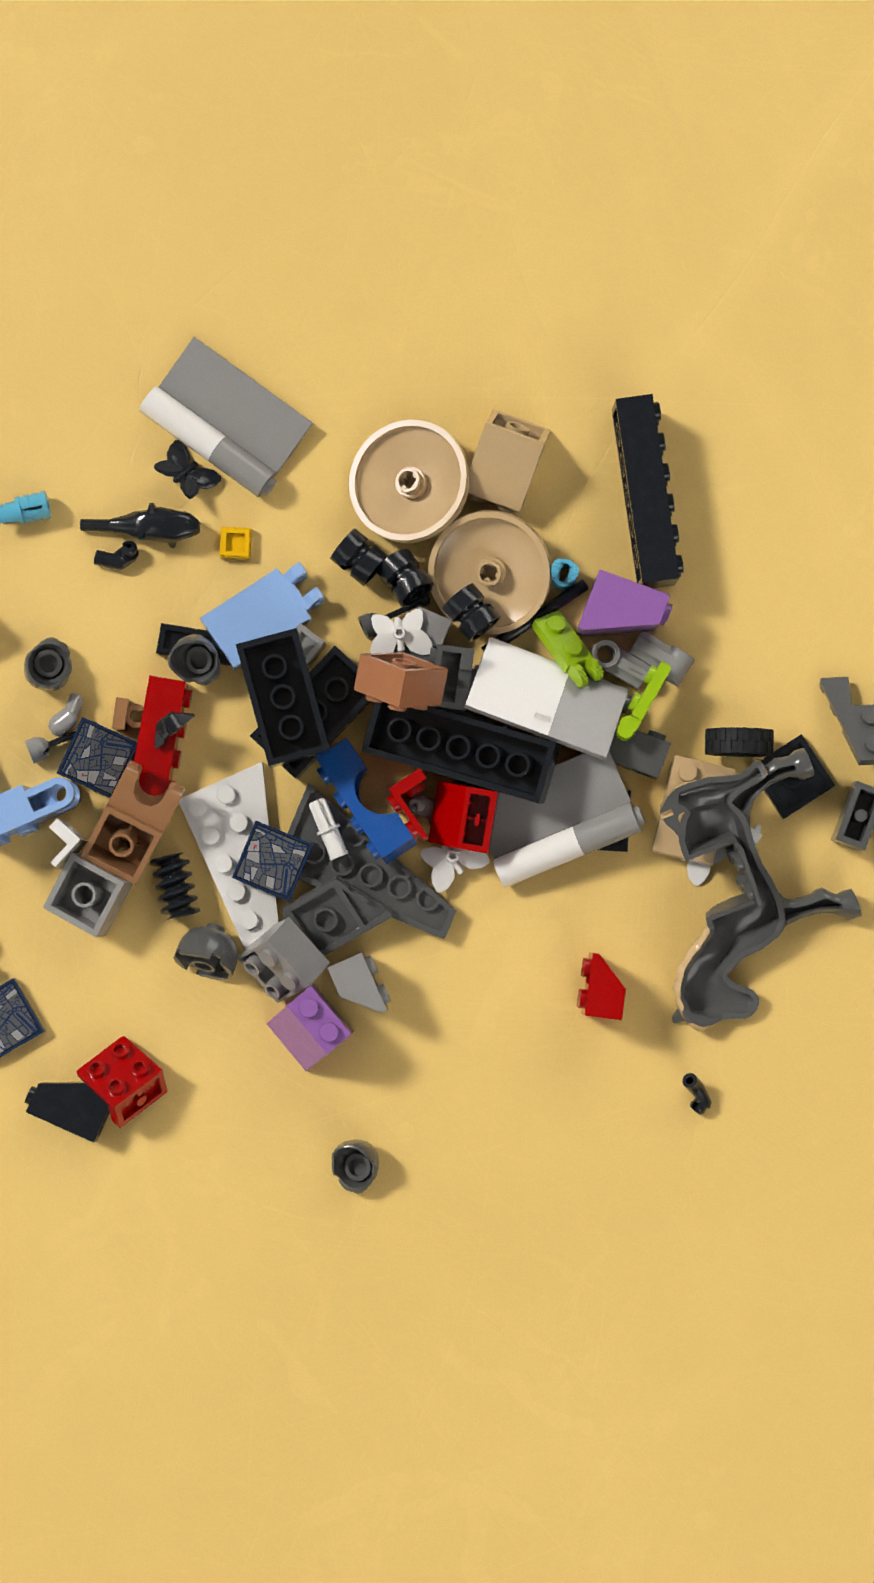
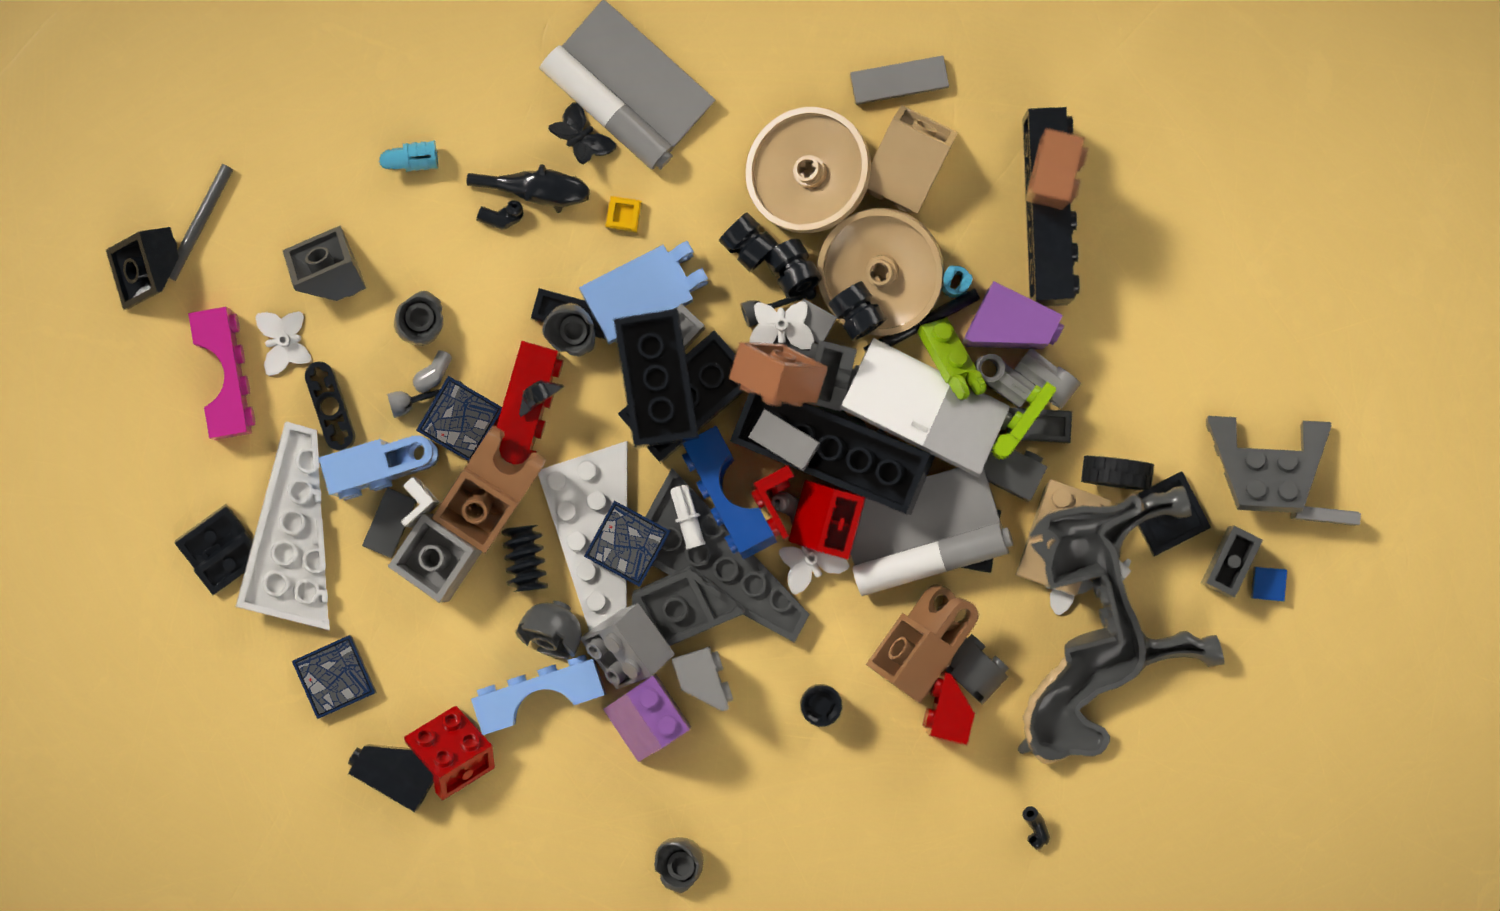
camera: 10 degrees right, 0 degrees up
medium nougat tile [112,697,144,731] -> none
none -> dark grey tile [362,488,417,558]
none -> light blue arch [471,654,606,735]
none -> light grey tile [749,410,821,470]
none -> black wheel [800,684,842,727]
none -> light grey tile [850,55,949,105]
none -> medium nougat brick [866,584,979,703]
none -> dark grey cylinder [945,634,1009,705]
none -> dark grey tile [1007,408,1072,443]
none -> nougat brick [1025,129,1088,210]

